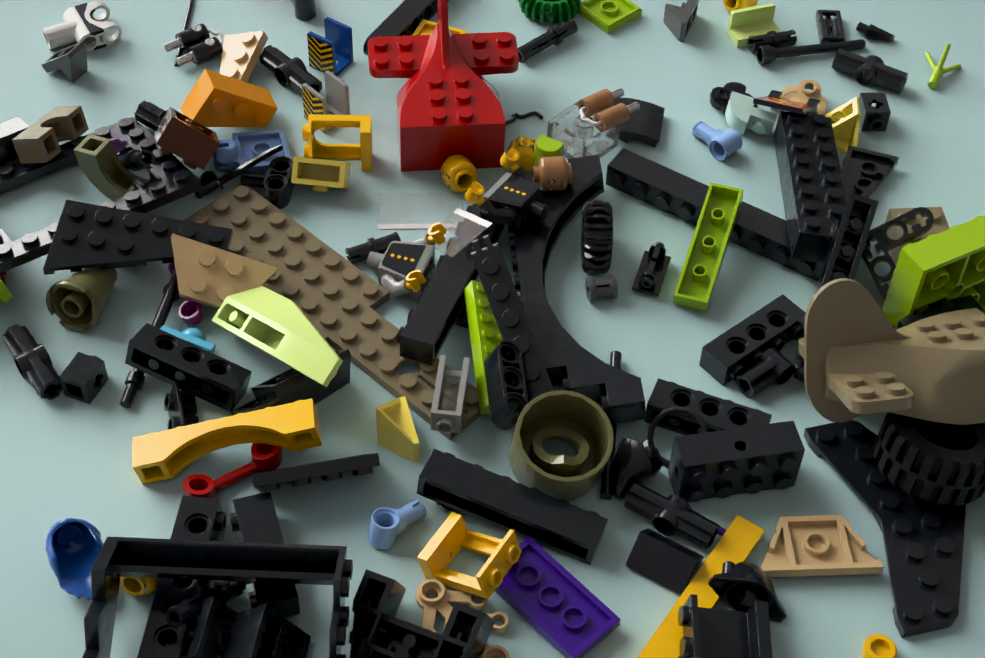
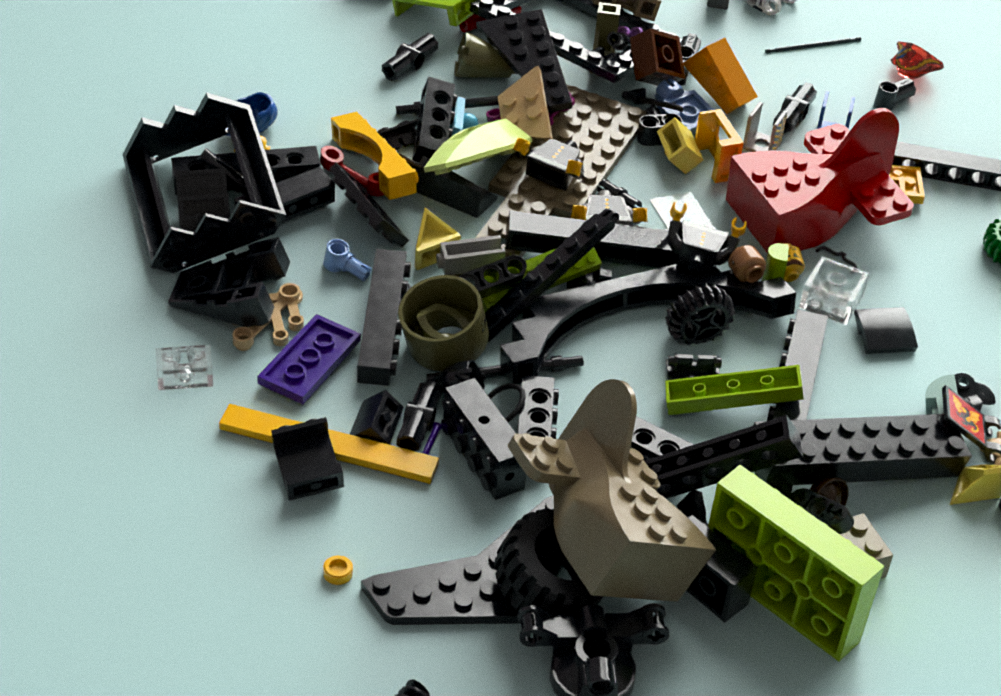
camera: 70 degrees right, 5 degrees down
black brick [59,352,108,404] -> none
black piece [164,23,224,66] -> none
wing [220,31,268,83] -> none
yellow panel [417,512,522,599] -> none
yellow head [440,155,478,193] -> none
black pin [518,19,578,63] -> none
medium nougat piece [578,88,640,132] -> none
dark grey bush [585,274,618,301] -> none
light blue pin [692,121,743,161] -> none
black hat [708,561,787,623] -> none
tan wing [761,515,884,578] -> none
black wing [841,145,899,198] -> none
none -> torso [513,138,584,191]

